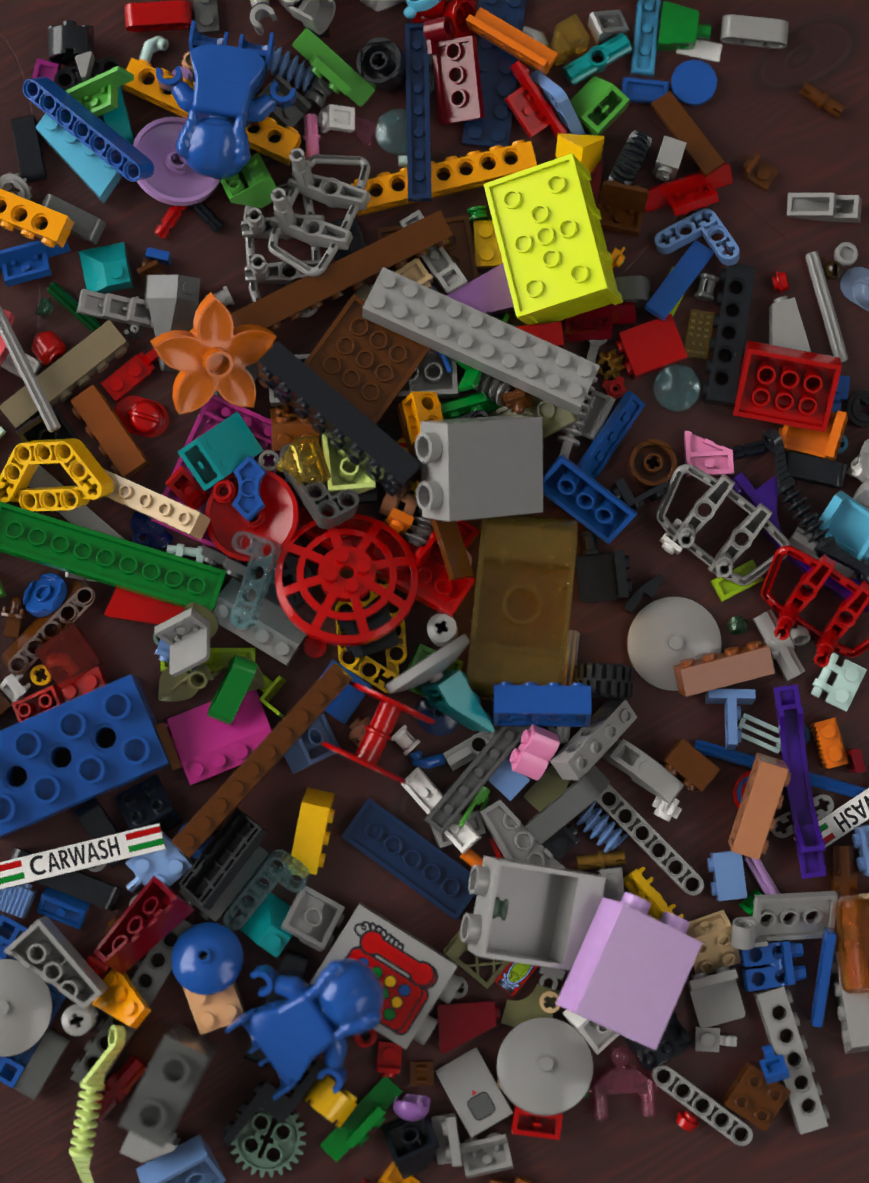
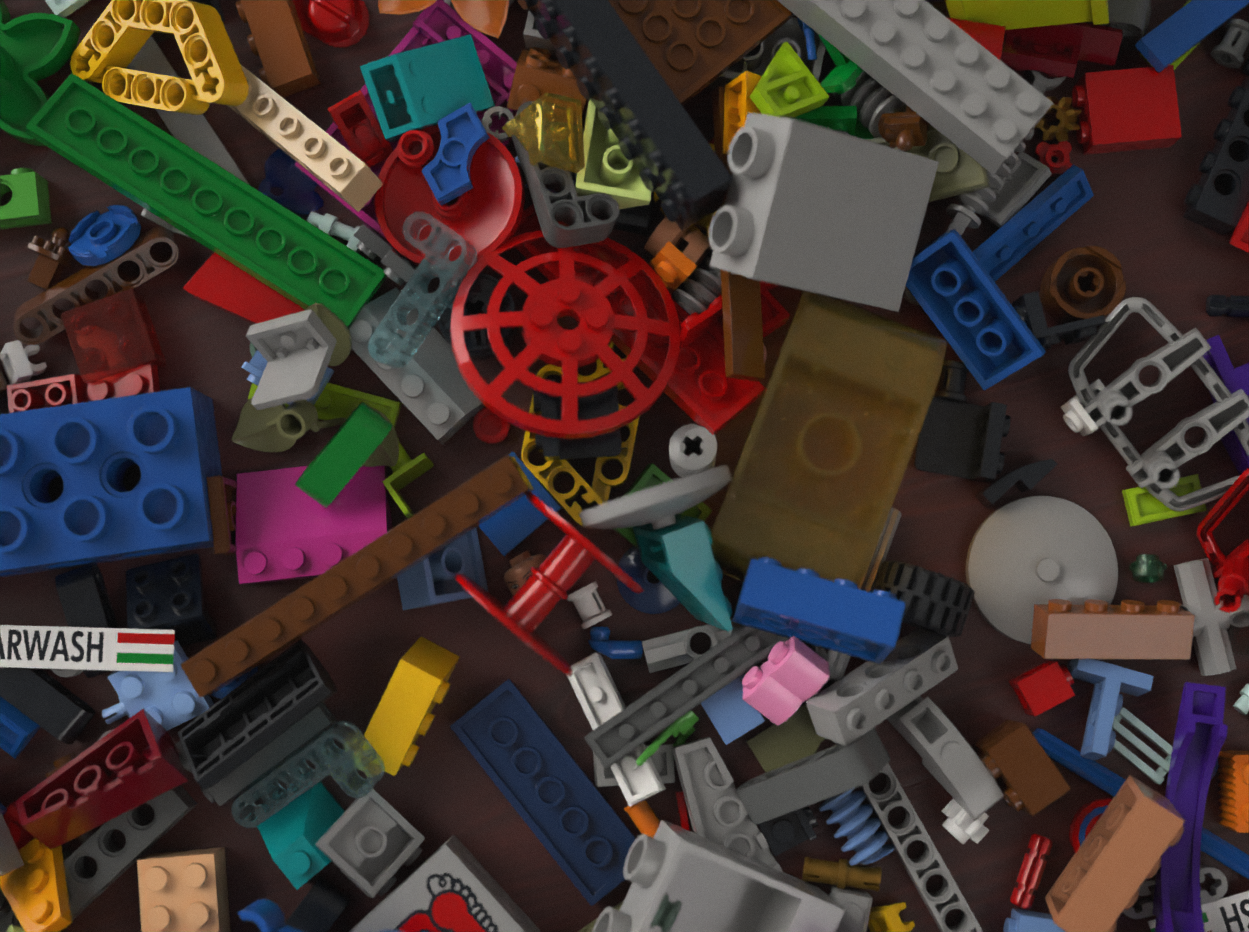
camera: 20 degrees right, 0 degrees up
yellow bush [30,665,53,686] -> none
blue dish [171,922,243,995] -> none
clear light blue dish [654,365,700,411] -> none
bright pink wing [684,431,734,477] -> none
clear yellow tile [685,309,714,360] -> none
none -> lime wing [749,41,829,118]
none -> red brick [1009,660,1075,717]
none -> red axle [1010,834,1053,909]

